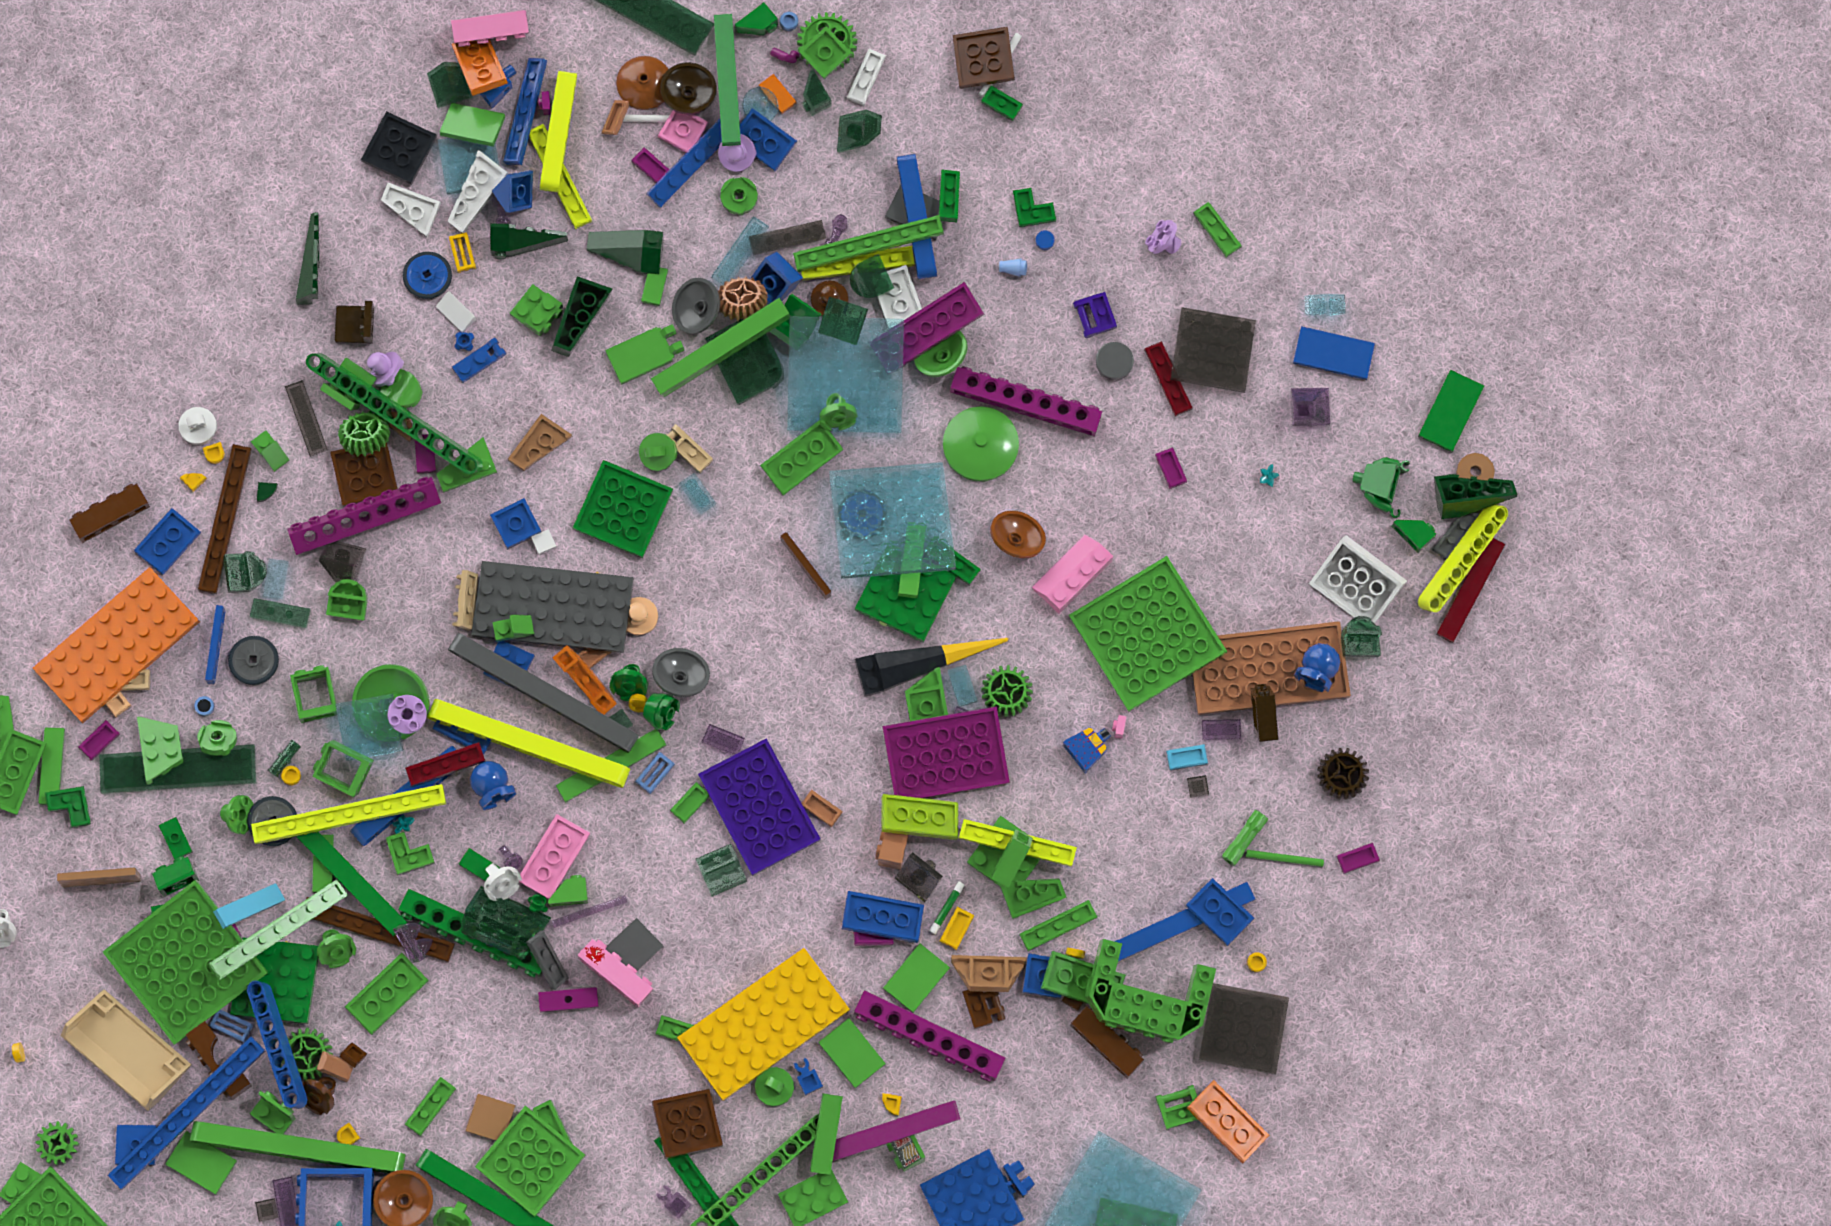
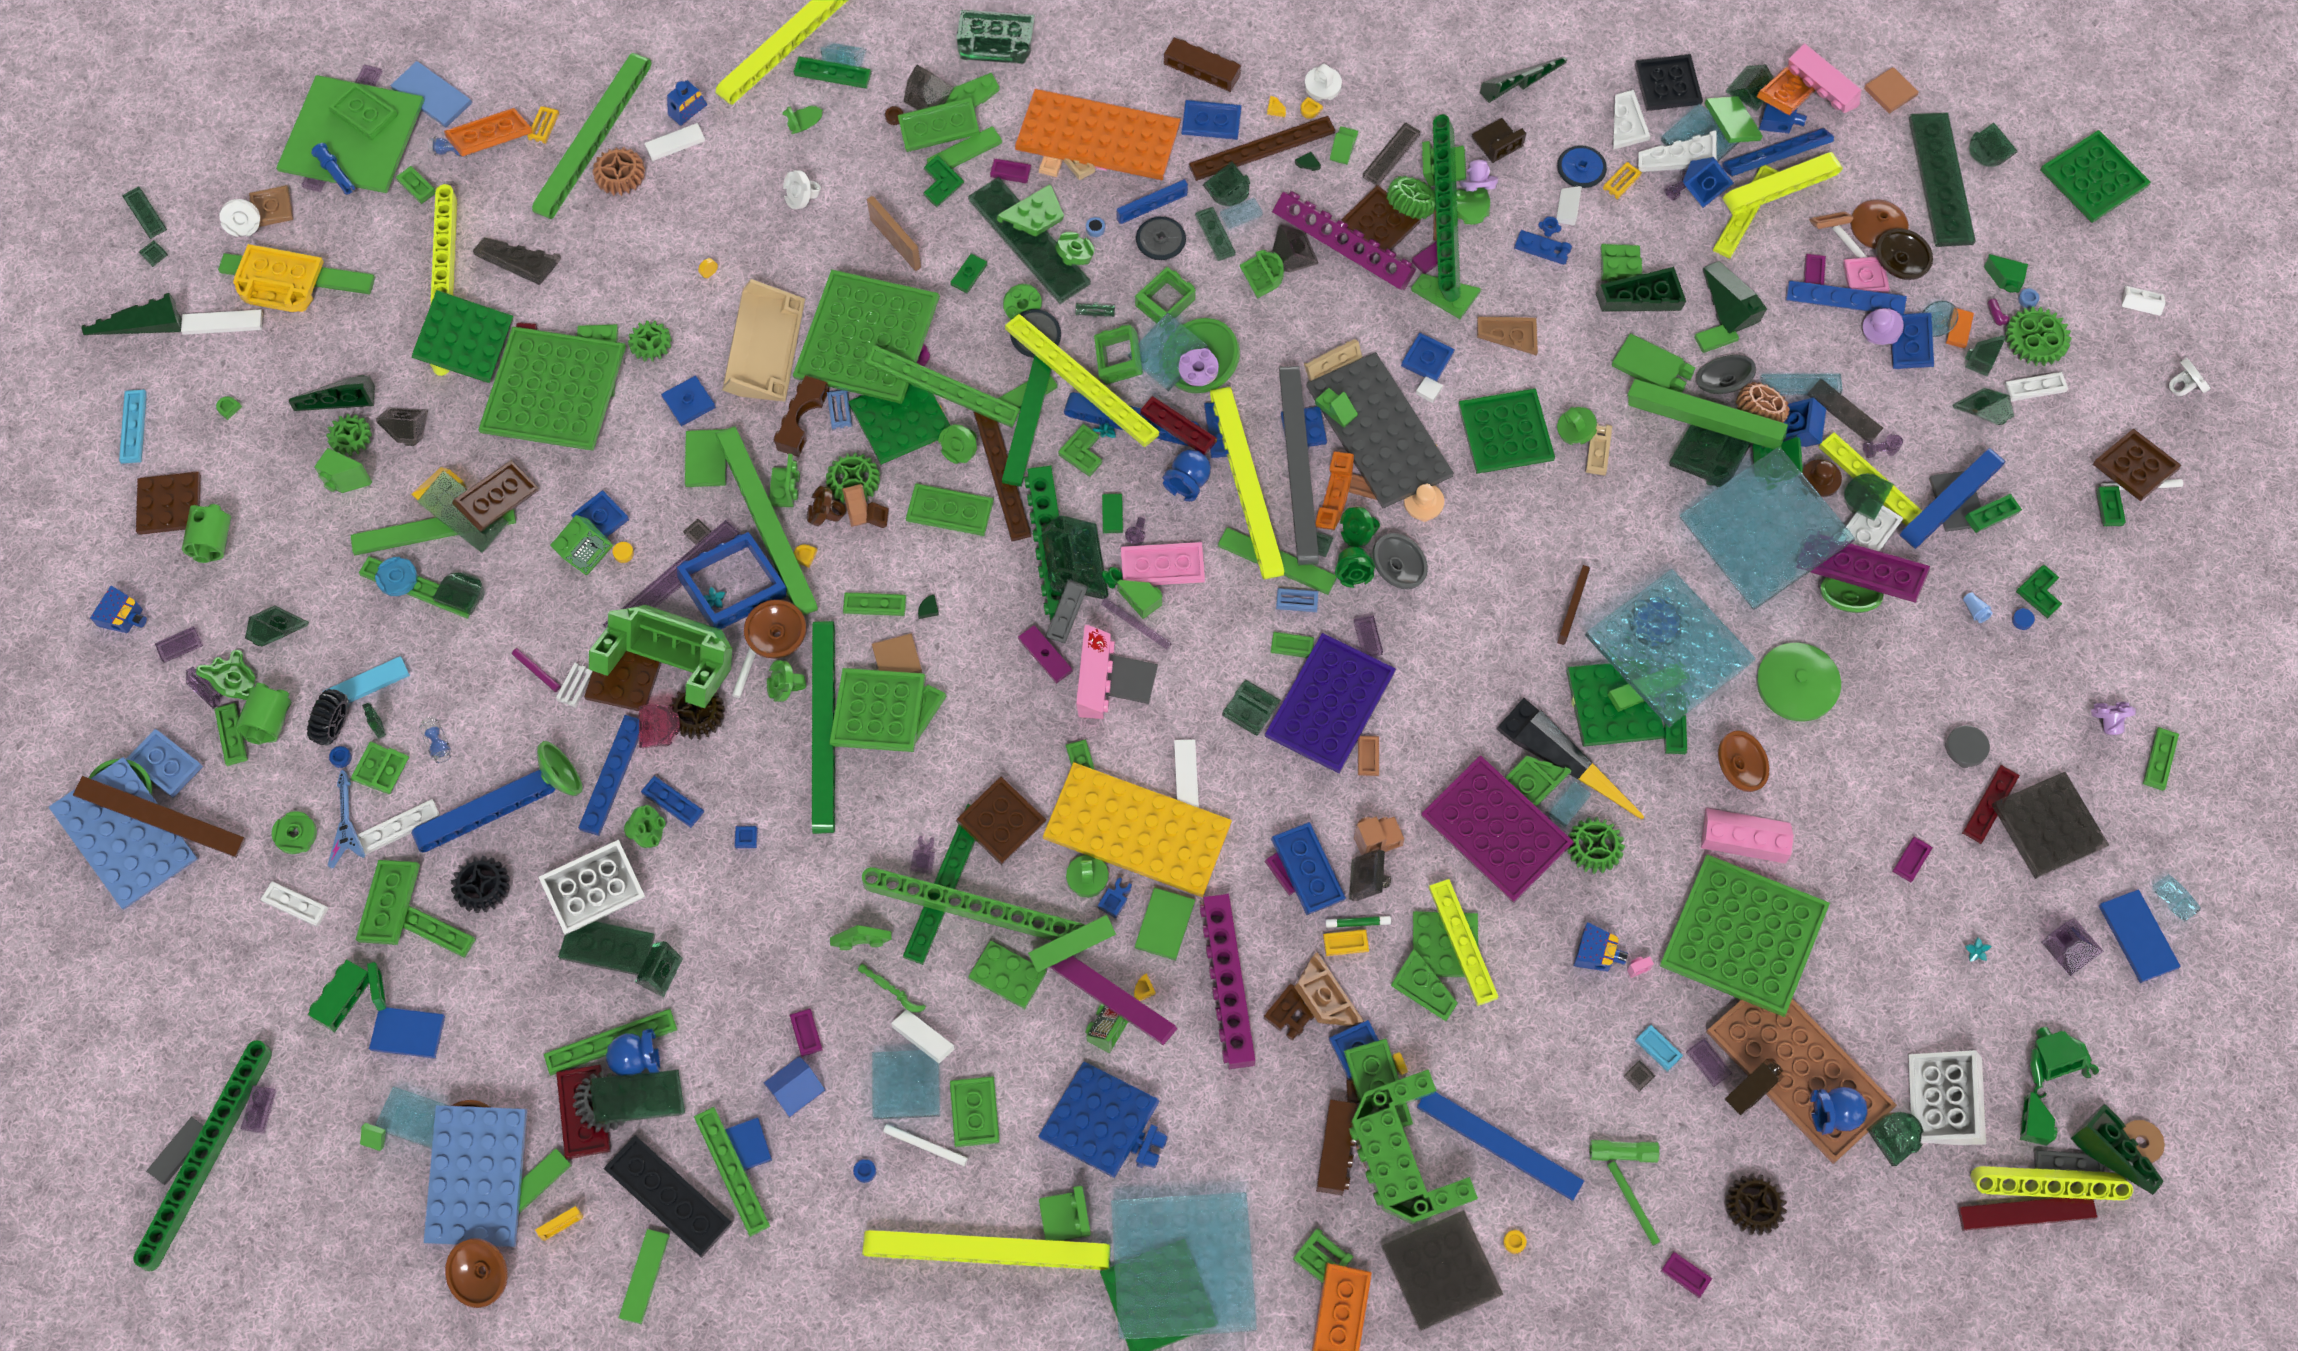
camera: 60 degrees right, 10 degrees down
blue plate [108,1036,266,1190] -> none
green slope [152,856,200,897] -> none
medium azure tile [214,883,285,929] -> none
blue beam [247,981,307,1109] -> none
yellow tile [281,766,301,786] -> none
clear purple tile [393,923,433,963] -> none
white tile [484,863,522,901] -> none
dark green wedge [490,223,568,259] -> none
magenta plate [538,91,551,115] -> none
yellow tile [628,694,648,713] -> none
clear light blue plate [679,473,716,515] -> none
green tile [714,14,741,146] -> none
bright green plate [720,177,758,215] -> none
bright green tile [760,420,844,496] -> none
bright green tile [793,215,944,272] -> none
bright green plate [799,26,852,80] -> none
clear green slope [818,297,868,345] -> none
bright green tile [819,393,858,430] -> none
lime tile [881,794,958,840] -> none
bright green tile [883,943,950,1013] -> none
magenta brick [950,366,1102,437] -> none
bright green window [992,829,1033,887] -> none
bright green tile [1019,900,1097,952] -> none
dark purple plate [1073,292,1117,338] -> none
blue tile [1185,878,1255,947] -> none
green tile [1418,369,1484,453] -> none
none -> dark green tile [918,594,939,619]
none -> white tile [1174,739,1199,808]

